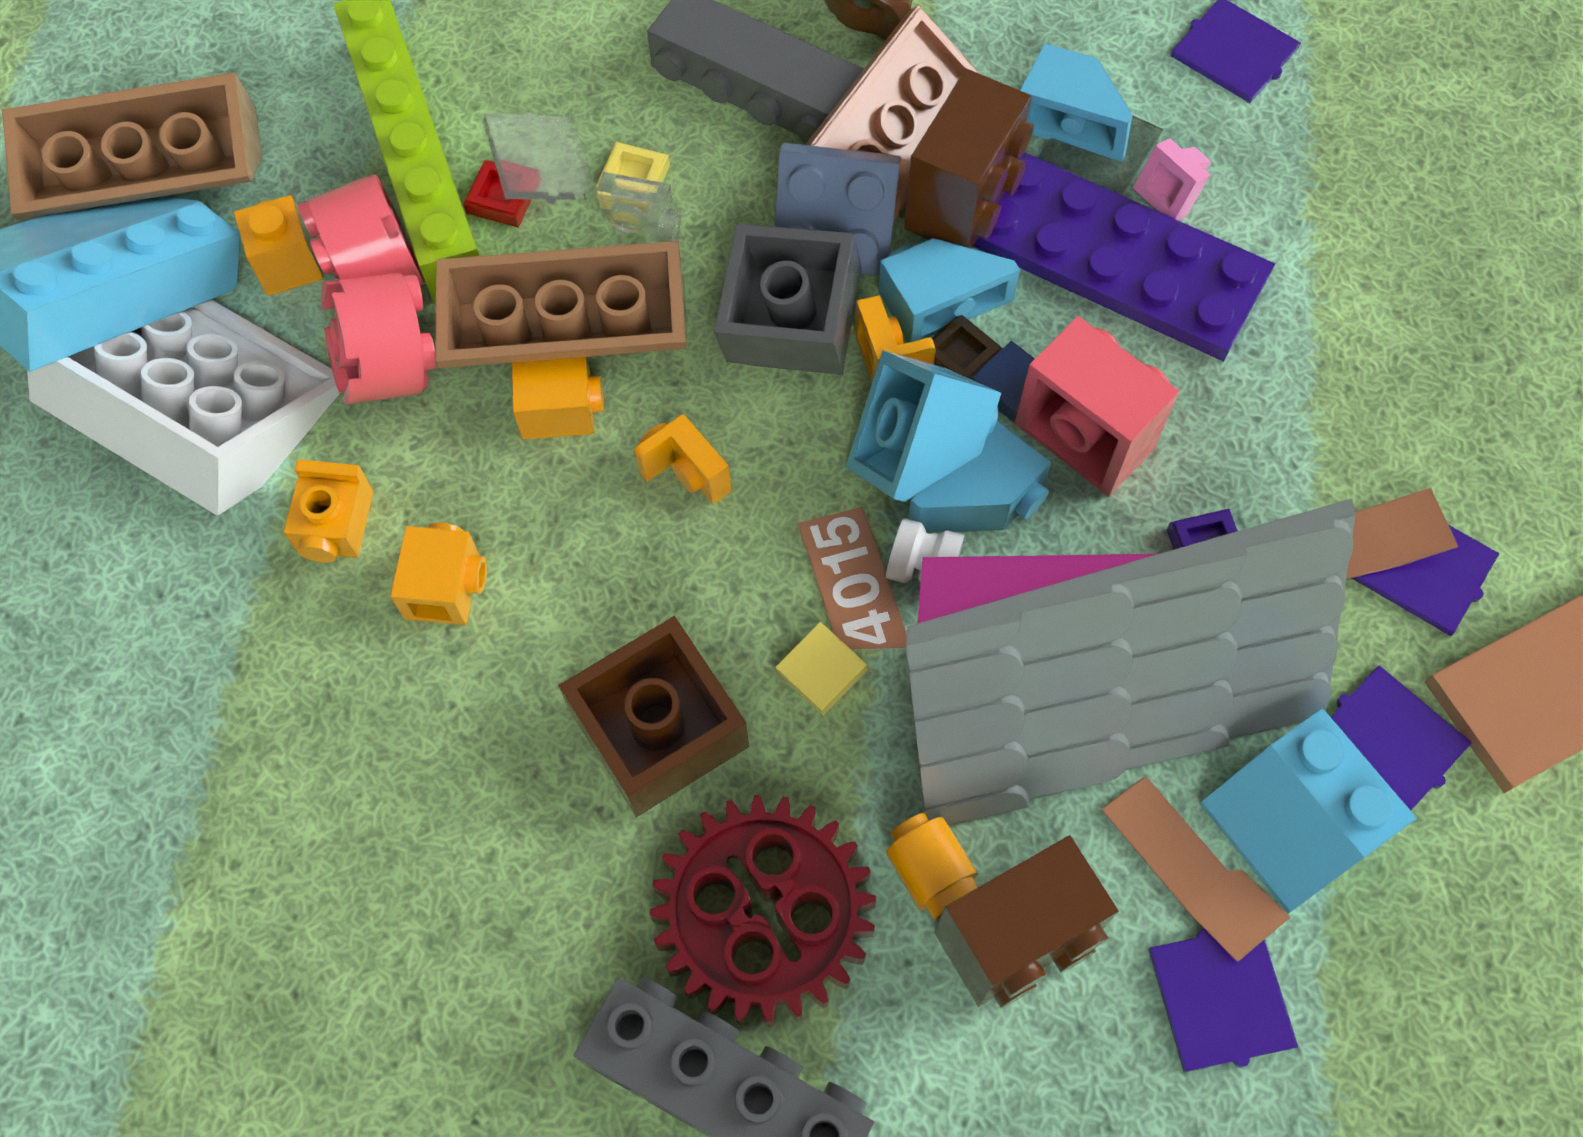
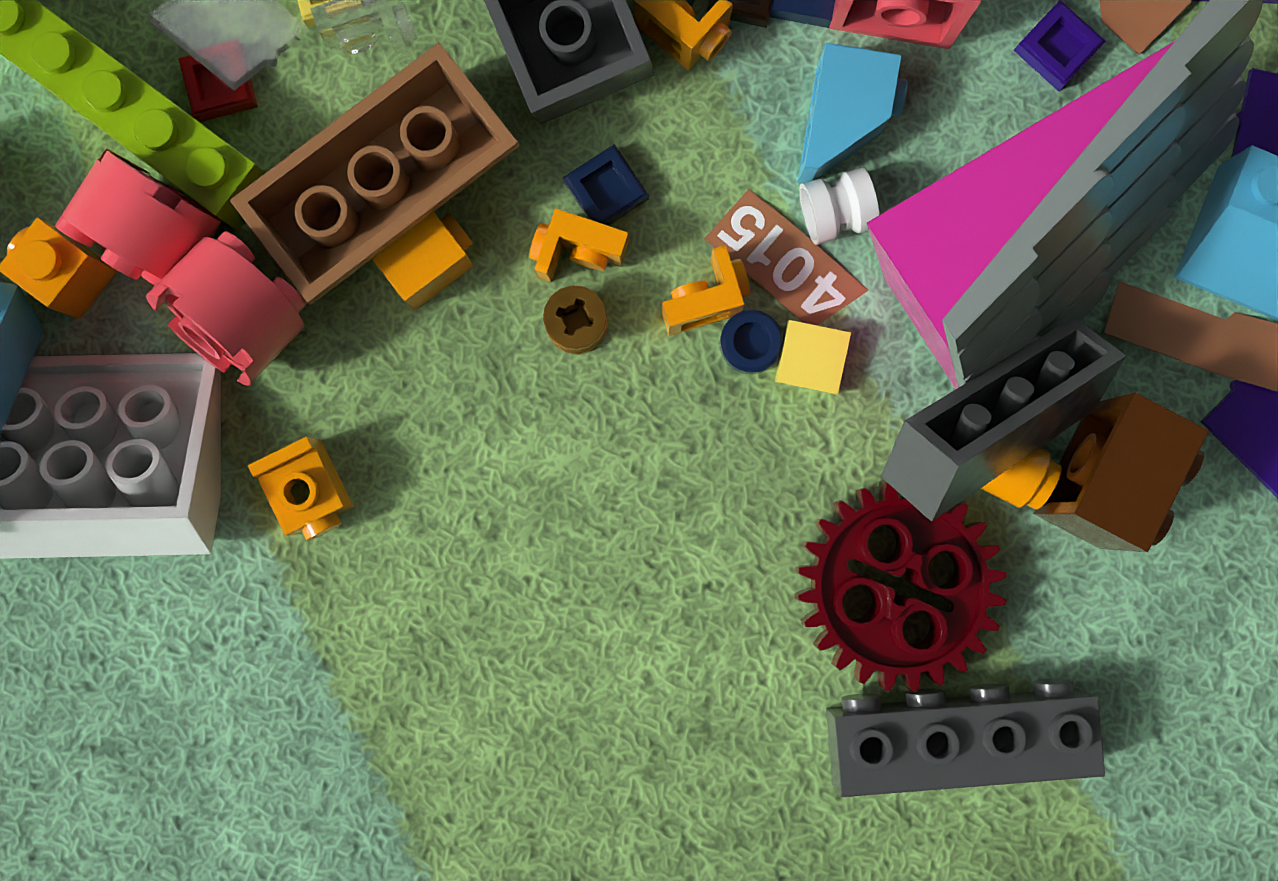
camera: 35 degrees left, 20 degrees up
light orange brick [390,522,487,625] -> none
reddish brown brick [558,616,749,818] -> none
medium azure slope [845,350,1001,501] -> none
none -> pearl gold wheel [543,285,608,355]
none -> dark blue tile [563,144,649,226]
none -> light orange bracket [662,245,751,336]
none -> dark blue tile [719,310,783,374]
none -> dark grey brick [881,317,1127,522]

